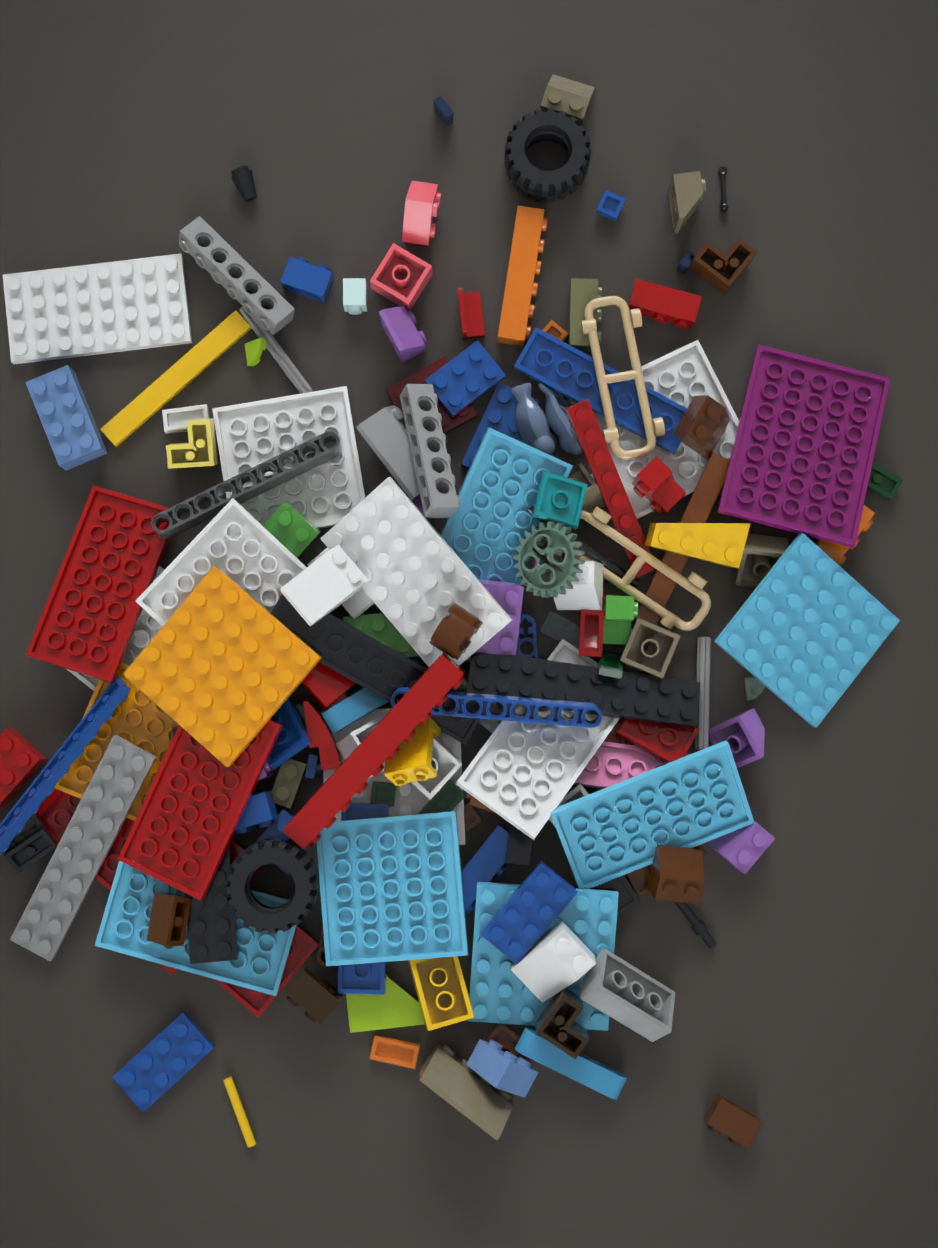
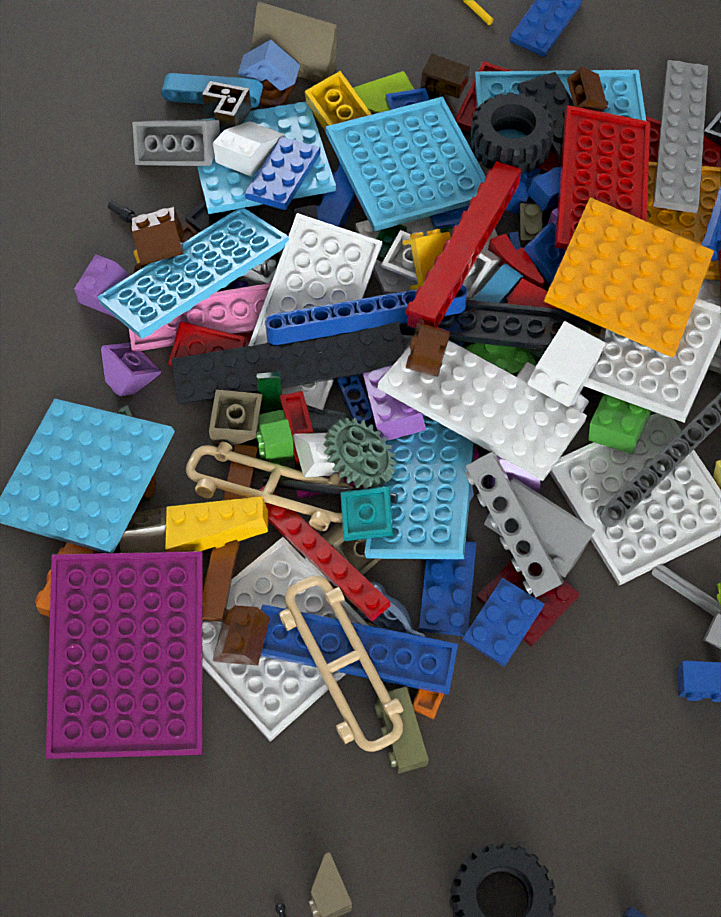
camera: 160 degrees right, 20 degrees down
light aqua brick [343,278,367,315] -> none
orange tile [369,1034,420,1069] -> none
coral brick [370,243,433,311] -> none
medium lavender slope [379,306,427,363] -> none
coral brick [402,181,441,246] -> none
red panel [458,288,485,340] -> none
orange brick [497,205,548,347] -> none
sand blue animal [511,382,558,456] -> none
blue plate [596,190,626,221] -> none
red brick [628,279,702,329] -> none
red brick [632,456,686,515] -> none
dark blue tile [677,251,695,274] -> none
reddish brown brick [690,238,757,294] -> none
light grey axle [695,637,711,751] -> none
reddish brown brick [704,1093,763,1148] -> none
dark green plate [867,463,903,501] -> none

